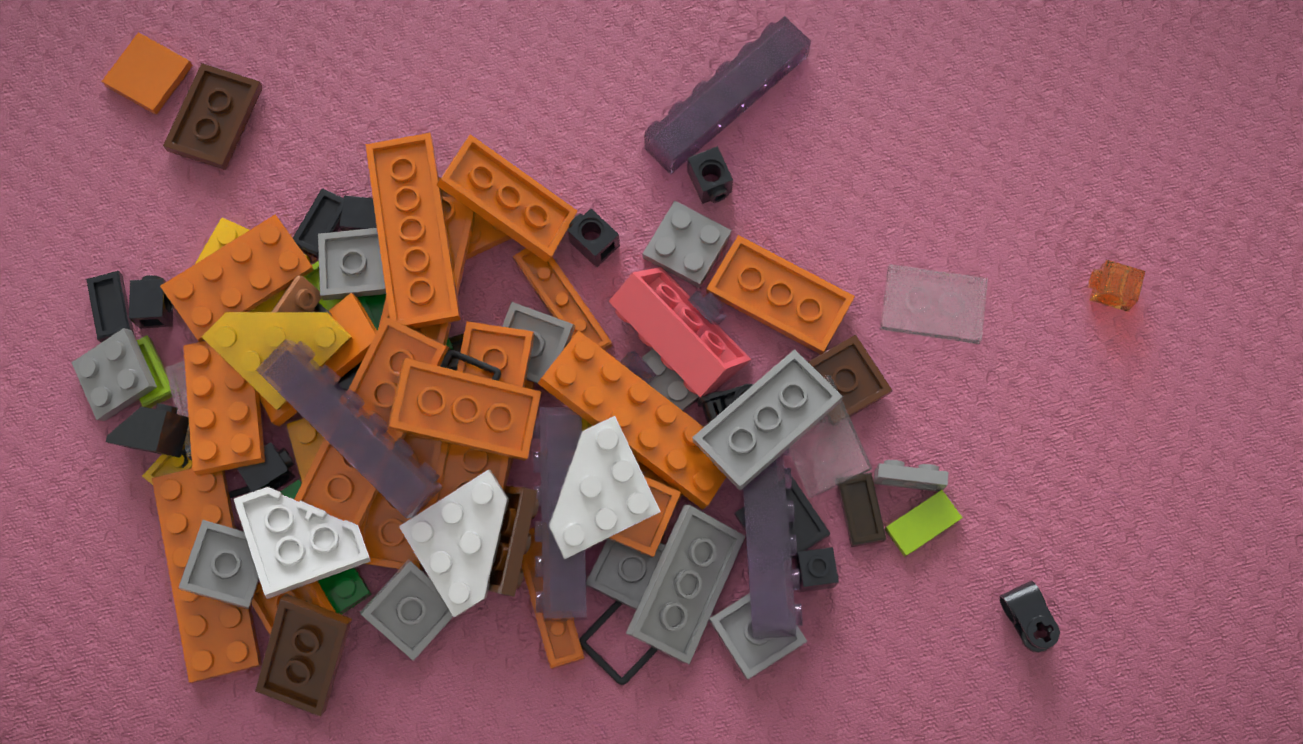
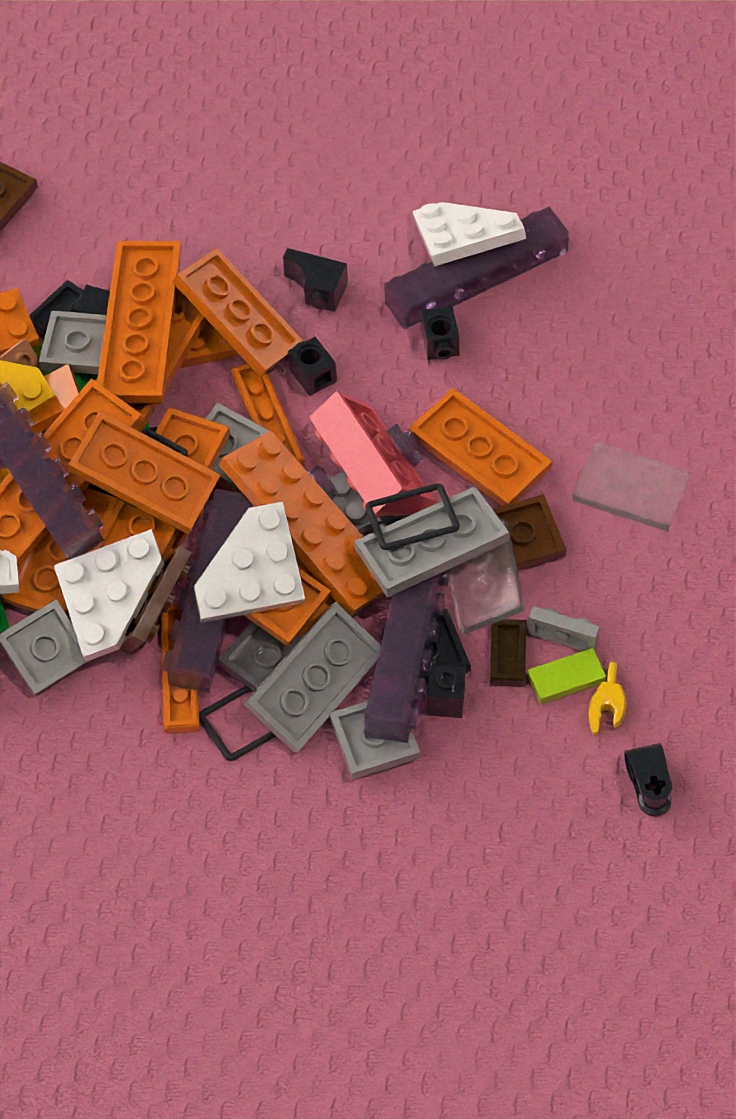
camera: 15 degrees right, 15 degrees down
light grey plate [643,201,732,288] -> none
none -> black arch [283,248,348,312]
none -> black piece [365,483,460,550]
none -> white plate [412,202,526,266]
none -> yellow hand [588,662,627,736]

